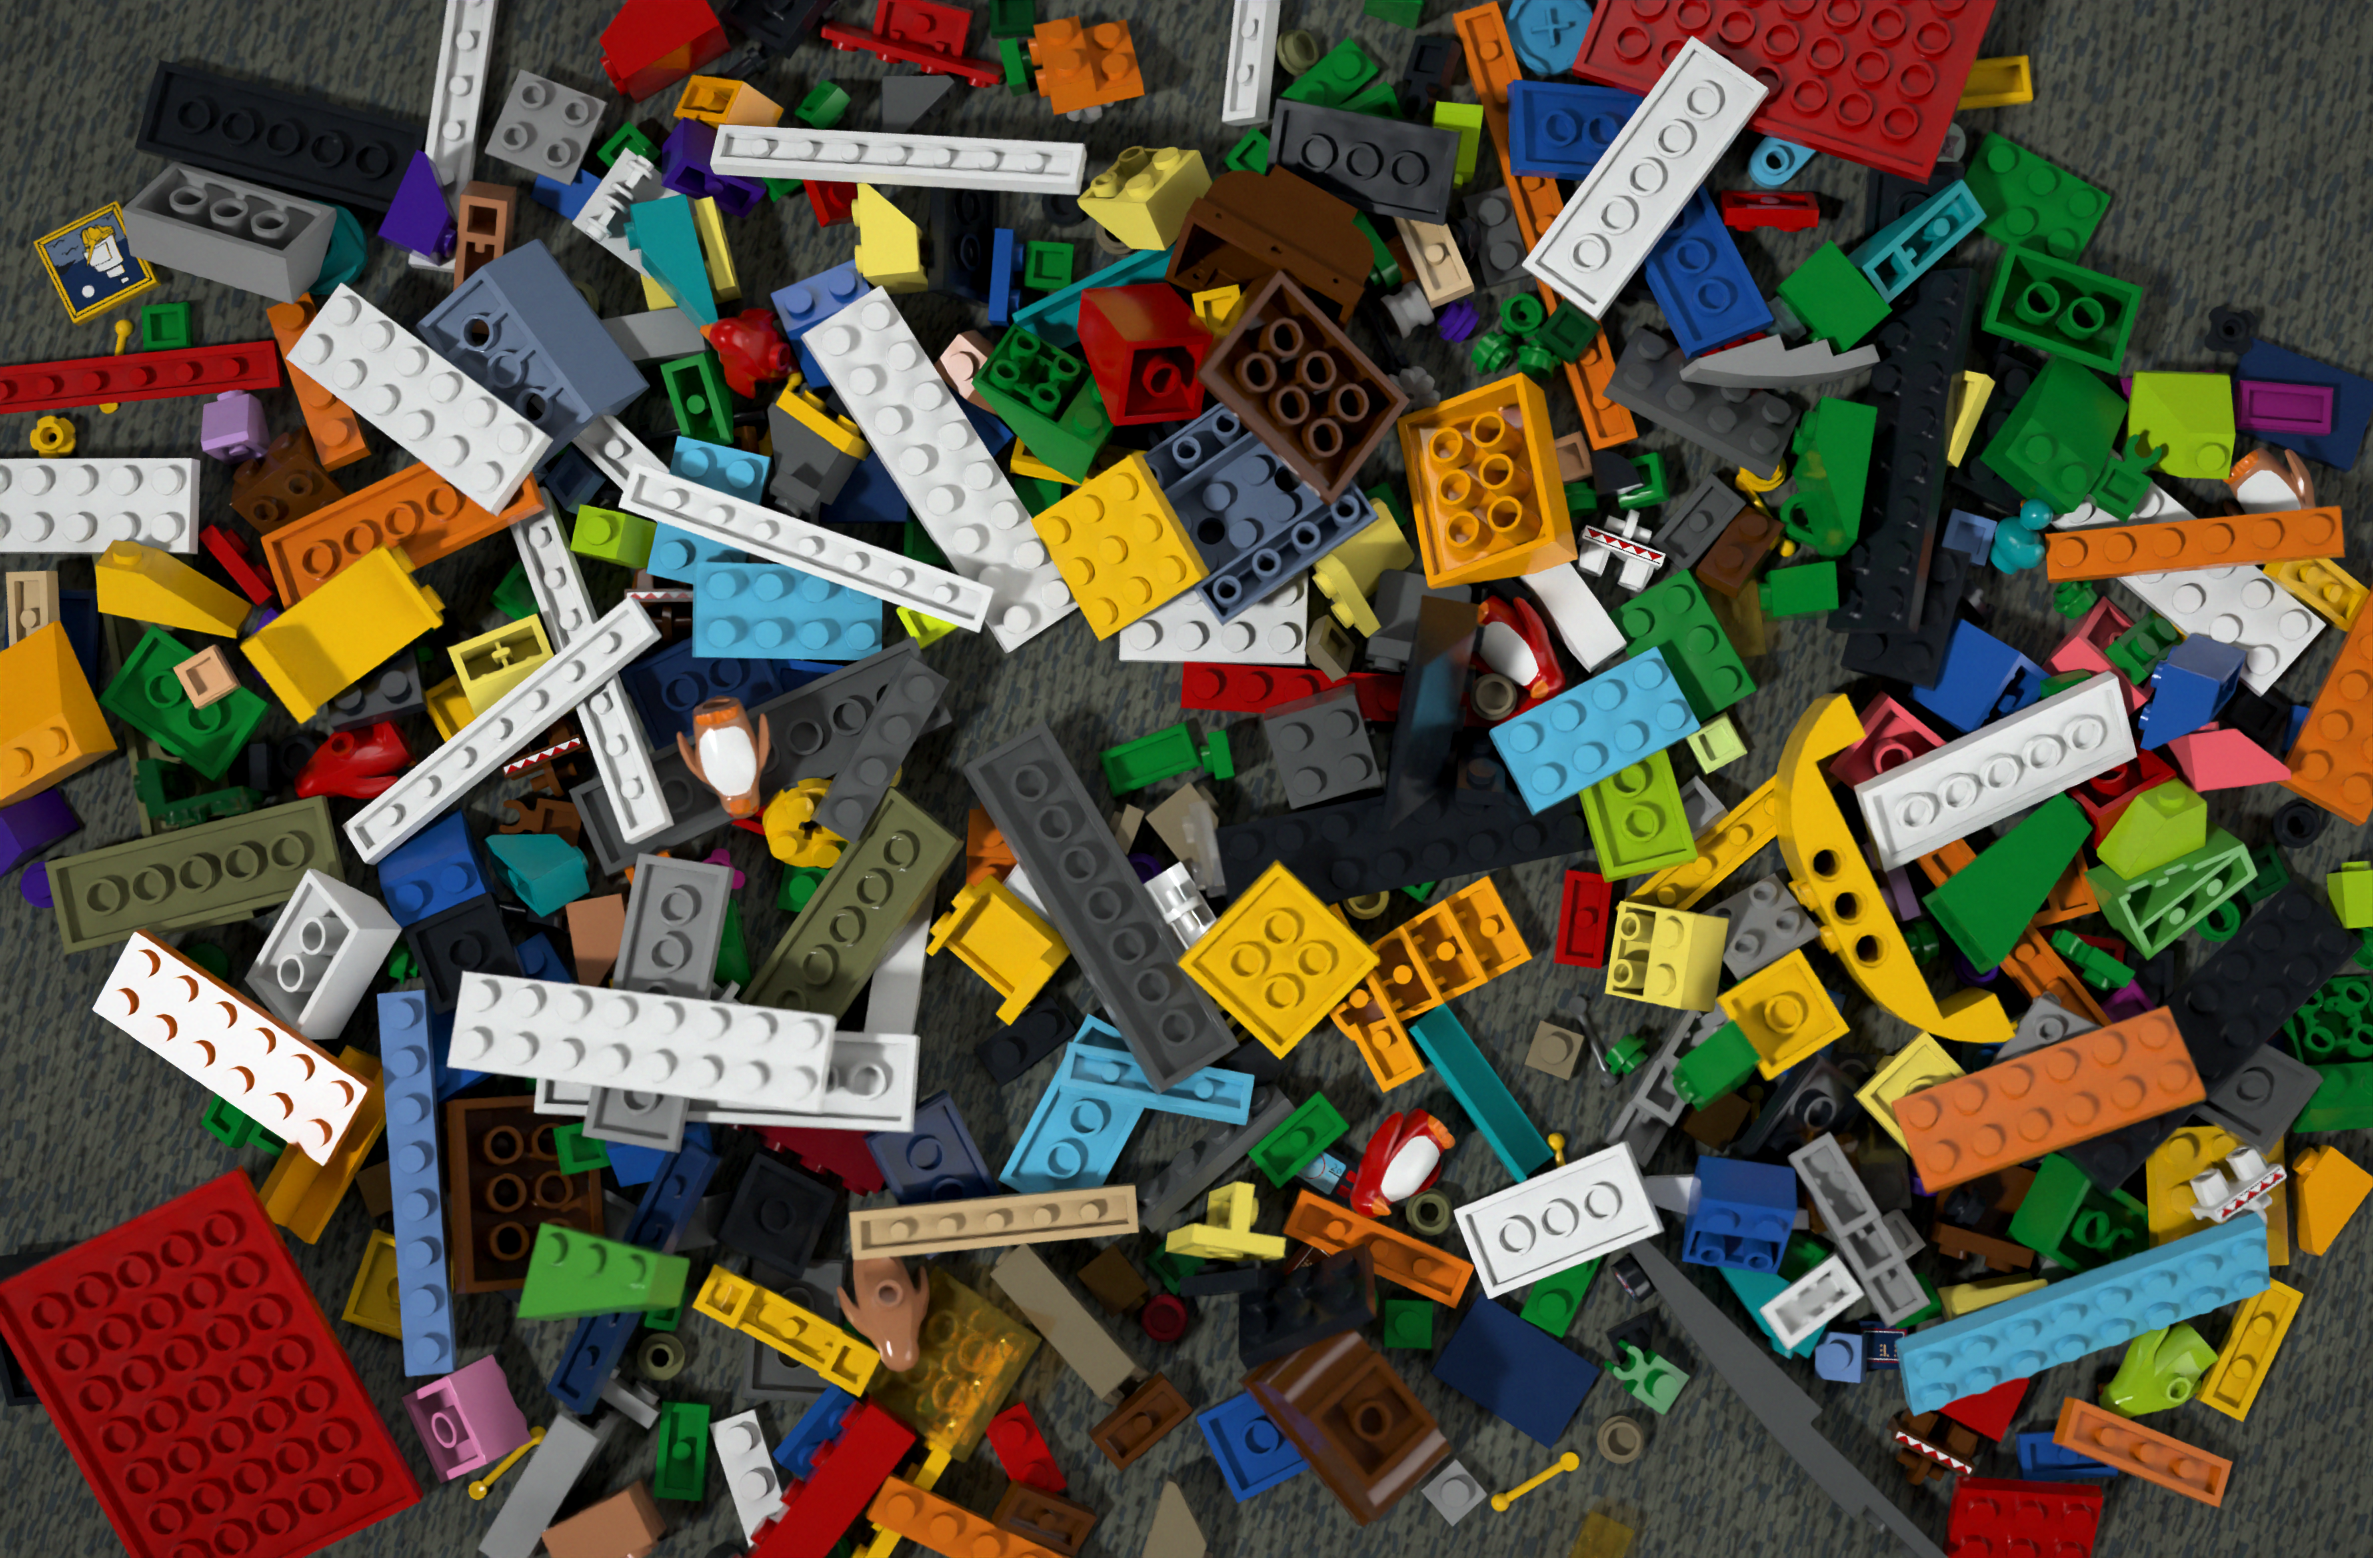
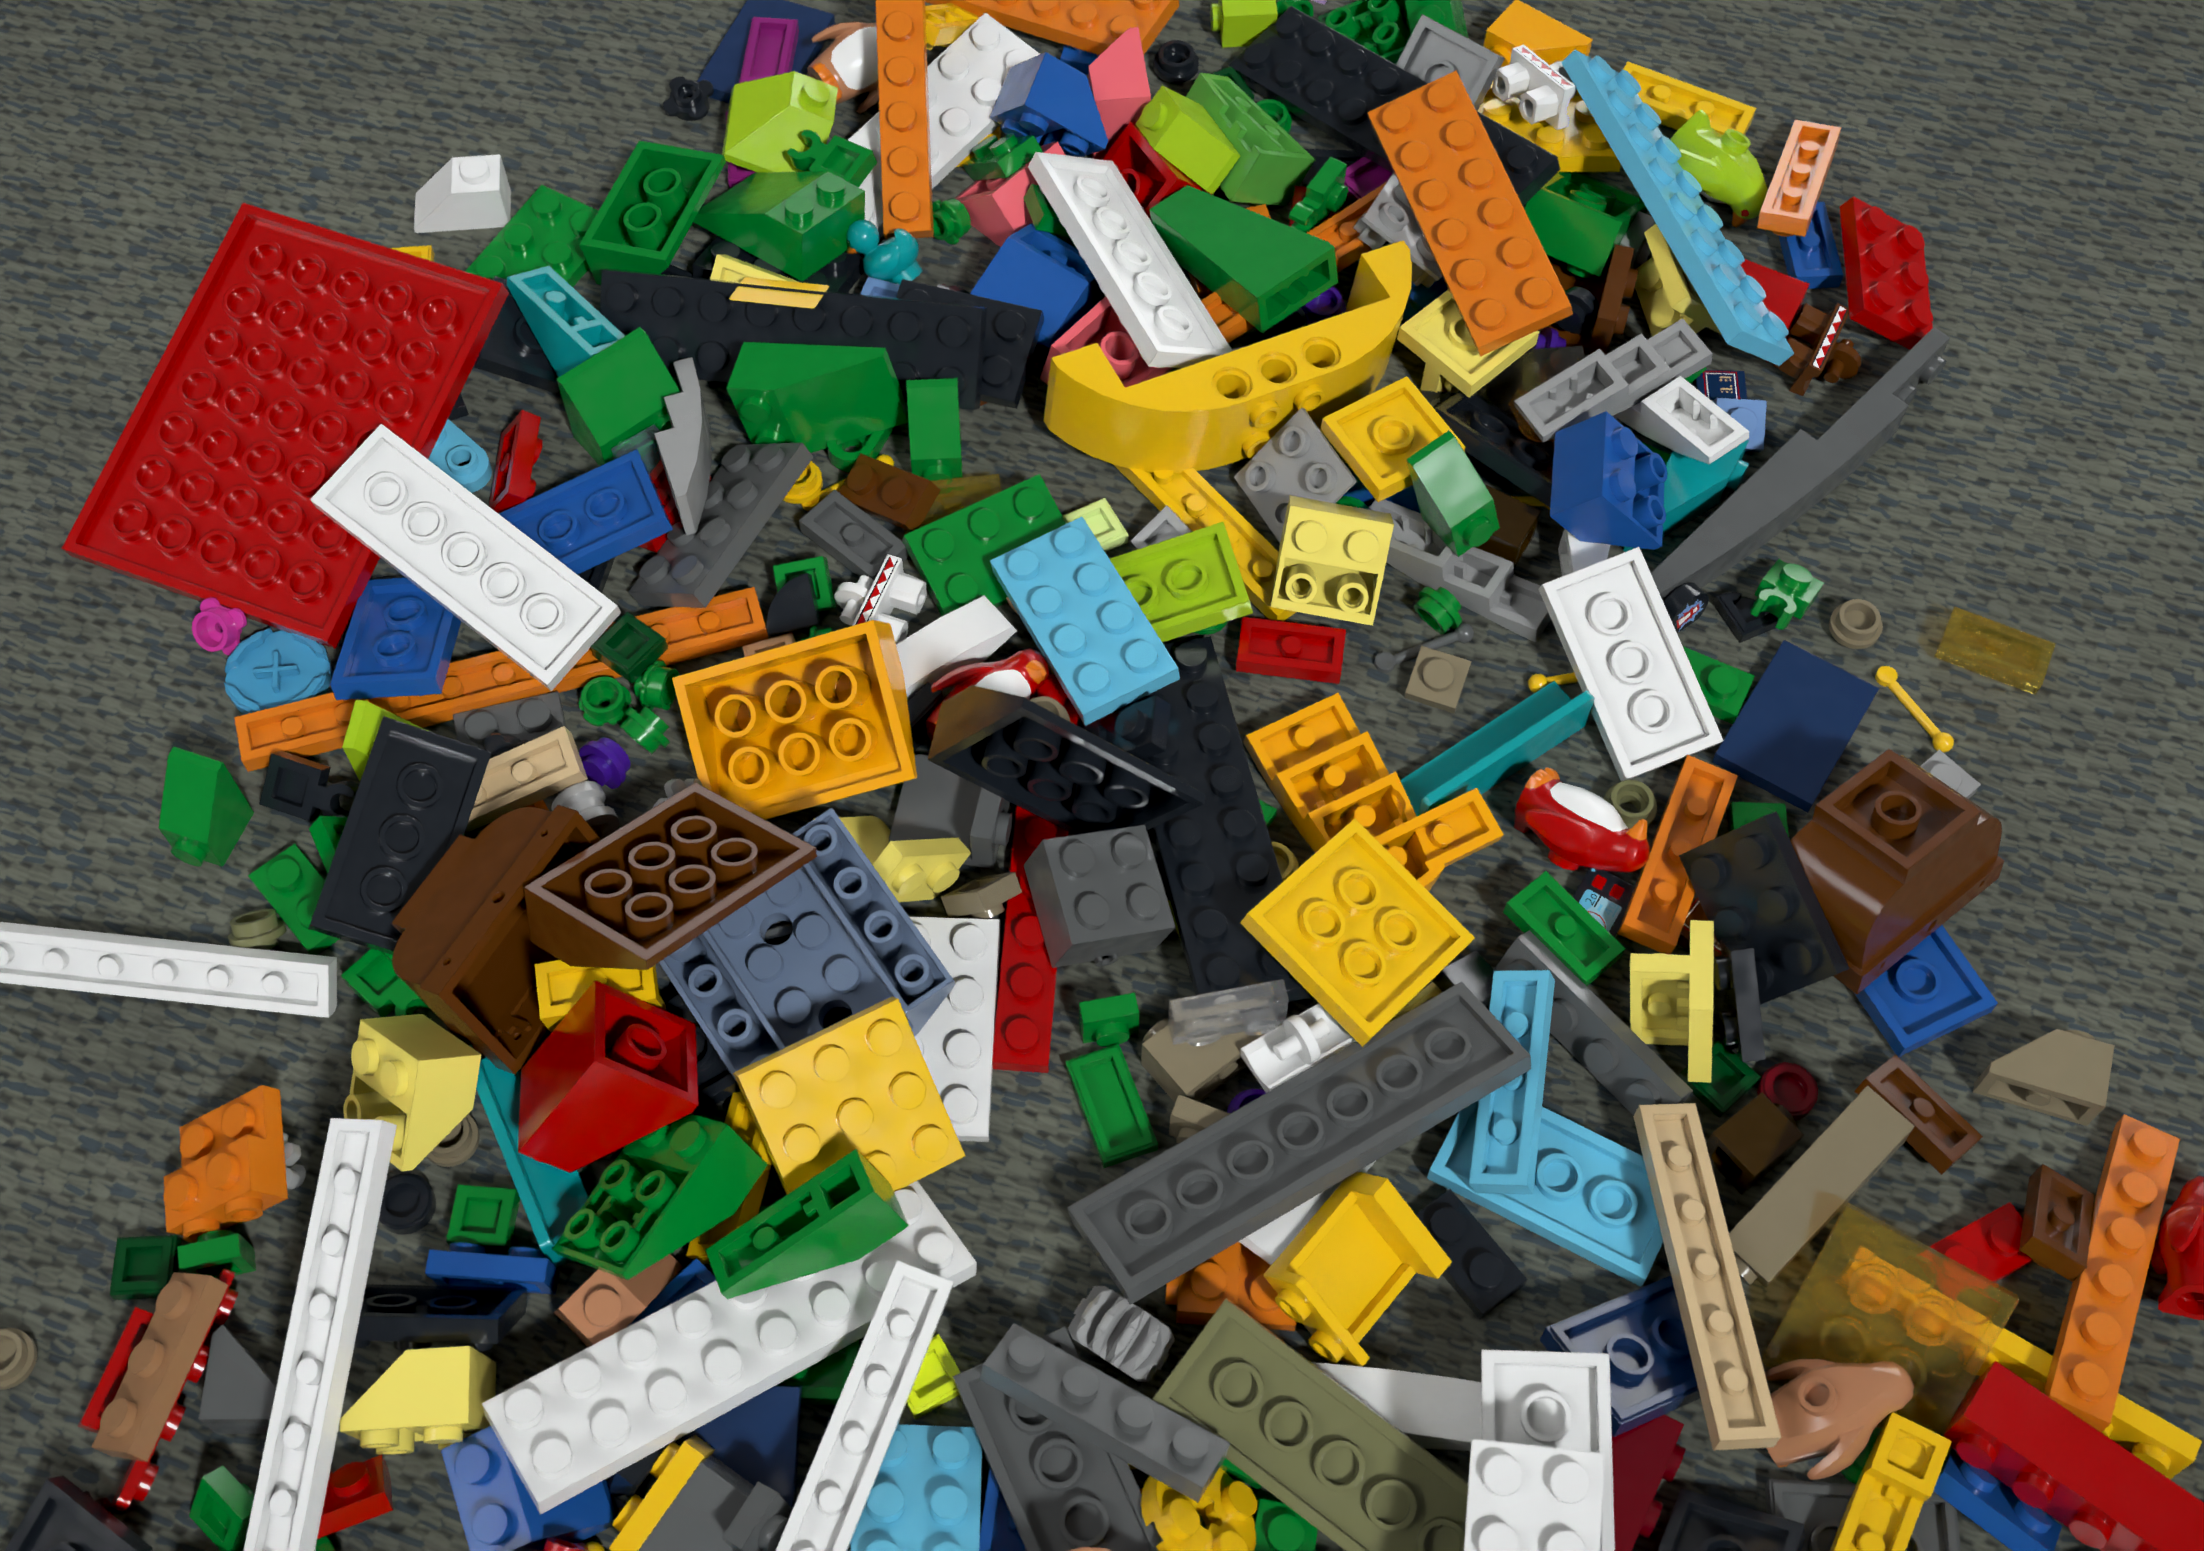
camera: 90 degrees left, 25 degrees down
none -> medium nougat plate [92,1272,228,1462]
none -> white slope [414,154,511,233]
none -> green slope [705,1149,909,1299]
none -> yellow sticker [729,277,829,309]
none -> light grey gear [1068,1286,1175,1382]

